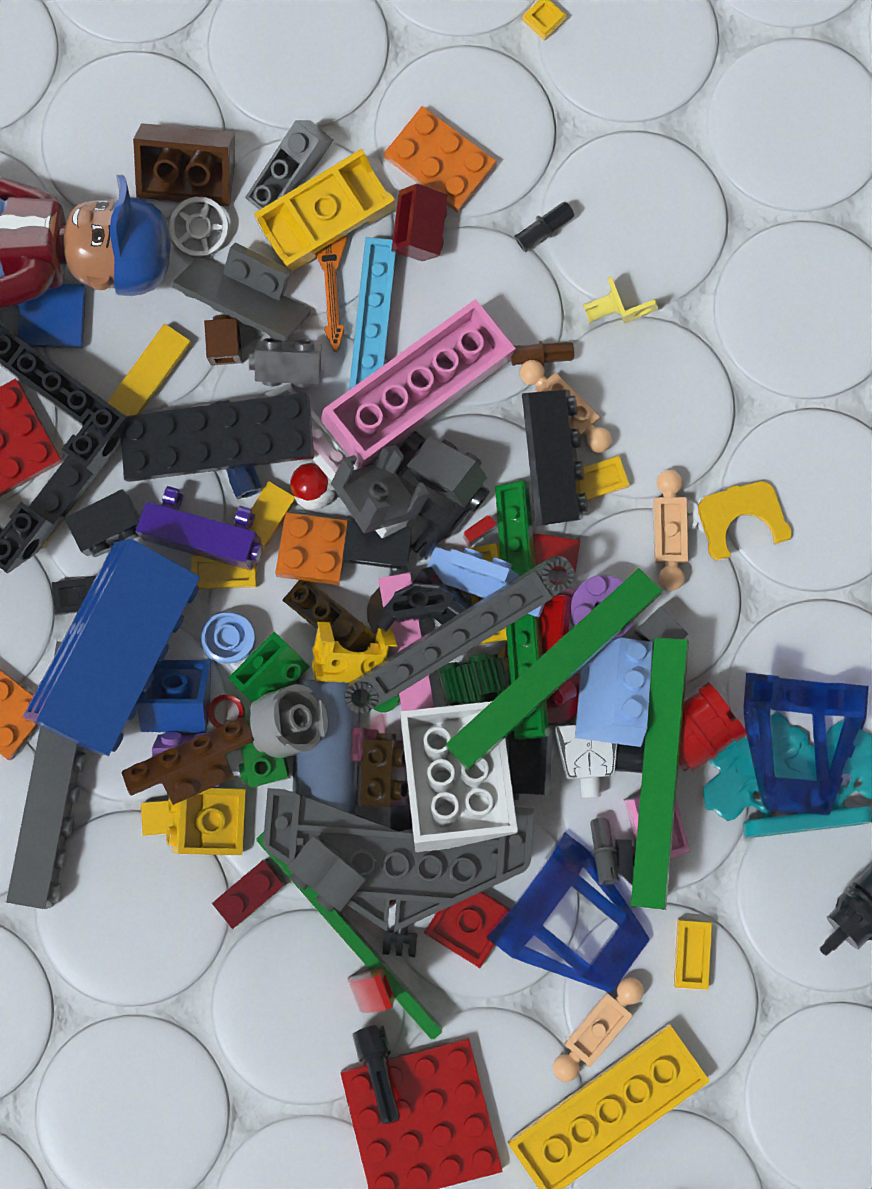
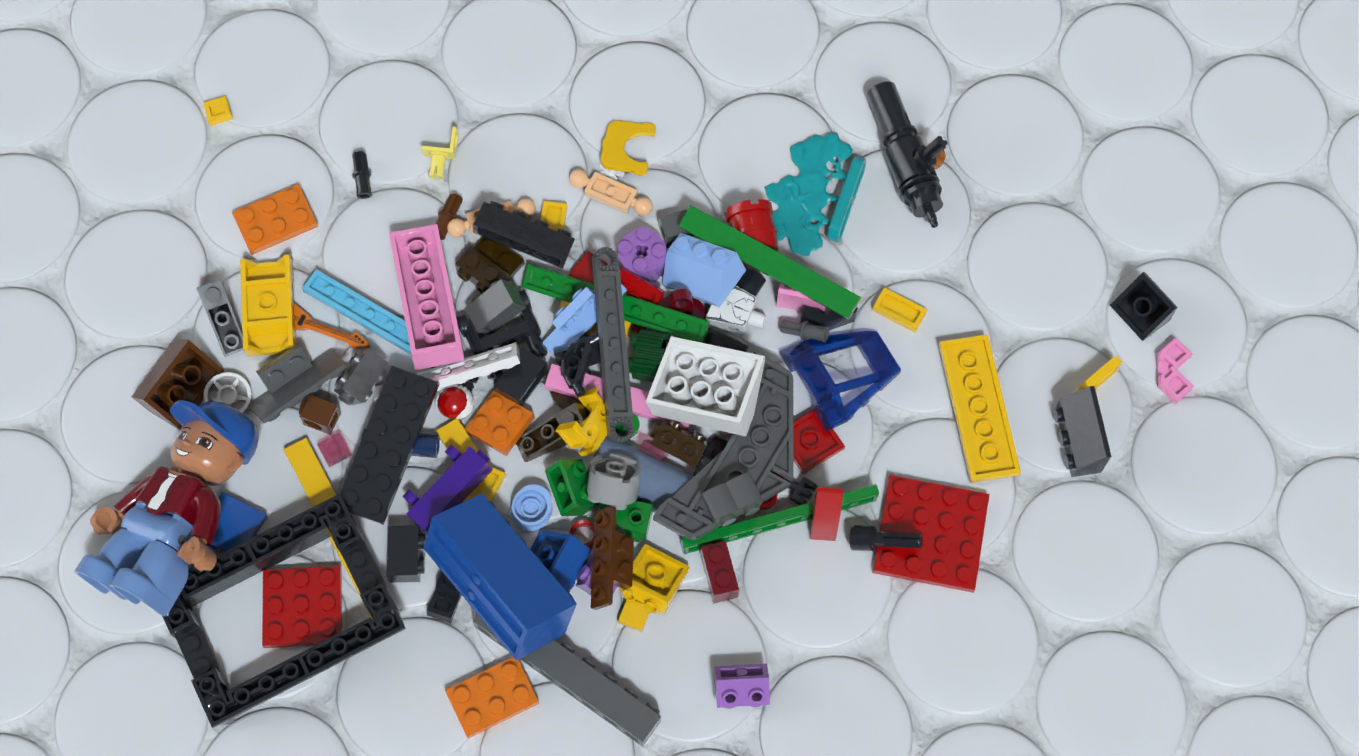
camera: 70 degrees left, 15 degrees down
dark grey panel [331,444,430,533] -> none
dark red brick [391,183,448,262] -> none
green tile [445,568,662,771] -> none
red tile [463,515,496,547] -> none
light nougat plate [553,977,644,1082] -> none
clear blue windscreen [743,673,869,815] -> none
none -> clear pink tile [317,433,352,467]
none -> dark brown plate [455,237,525,294]
none -> medium lavender brick [714,664,770,709]

